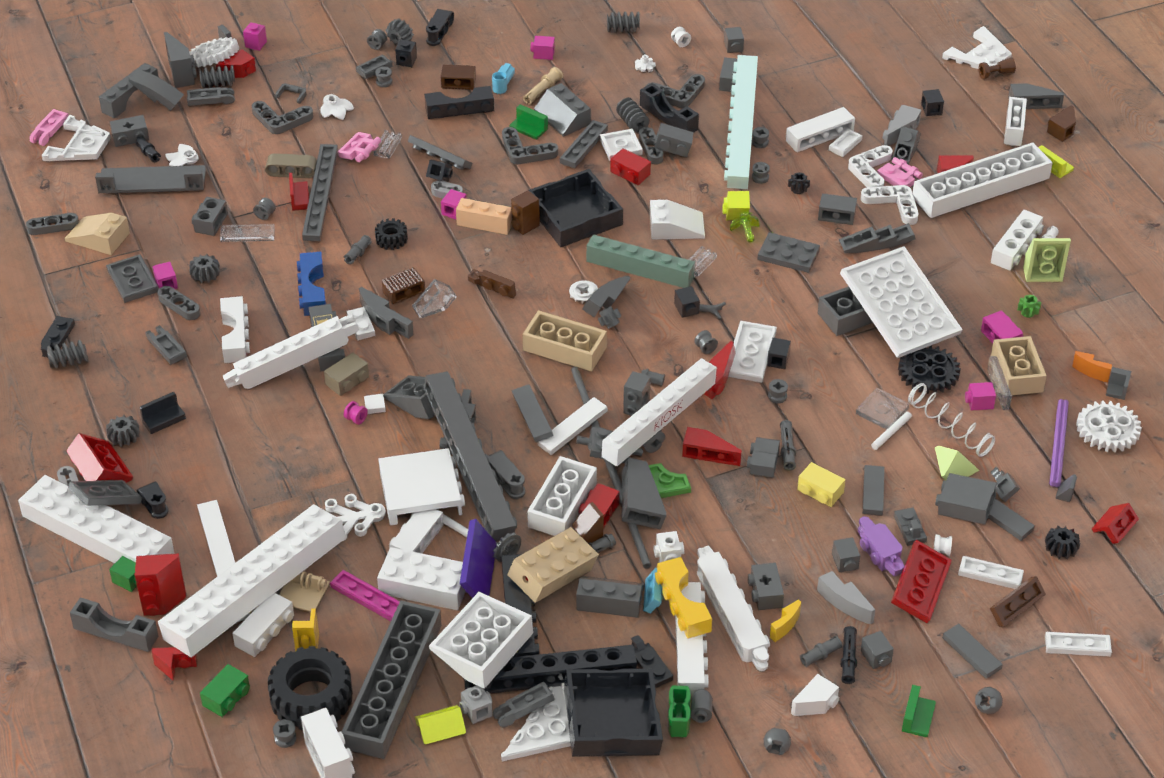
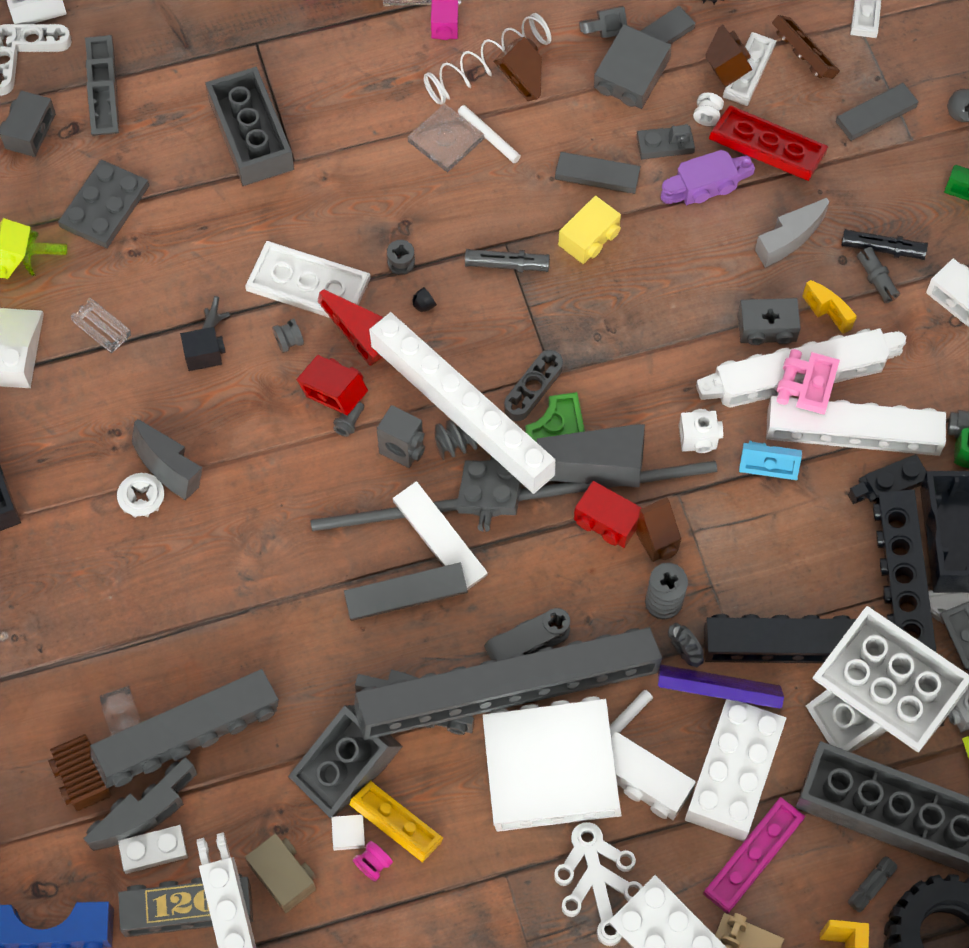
camera: 85 degrees left, 20 degrees up
reddish brown hinge [468,269,516,299] -> none
tan brick [507,527,599,603] -> none
tan brick [523,310,607,371] -> none
white brick [527,456,597,536] -> none
dark grey slope [576,576,644,618] -> none
sand green brick [586,234,695,288] -> none
dark grey pin [589,534,616,553] -> none
dark grey gear [598,306,621,329] -> none
yellow arch [655,557,712,639] -> none
red slope [682,427,742,466] -> none
dark grey brick [747,437,780,477] -> none
black brick [767,337,791,369] -> none
dark grey brick [832,537,860,572] -> none
white plate [840,246,963,358] -> none
dark grey brick [861,631,894,669] -> none
black gear [898,345,961,394] -> none
yellowish green slope [935,446,979,480] -> none
none -> dark grey brick [90,669,279,789]
none -> red brick [296,355,369,416]
none -> yellow tile [349,781,443,863]
none -> black hinge [412,287,437,312]
none -> reddish brown slope [493,37,542,101]
none -> dark grey beam [504,350,563,421]
none -> dark grey piece [645,563,688,619]
none -> reddish brown slope [705,25,753,87]
none -> bright pink plate [777,349,840,415]
none -> dark grey axle [848,857,898,912]

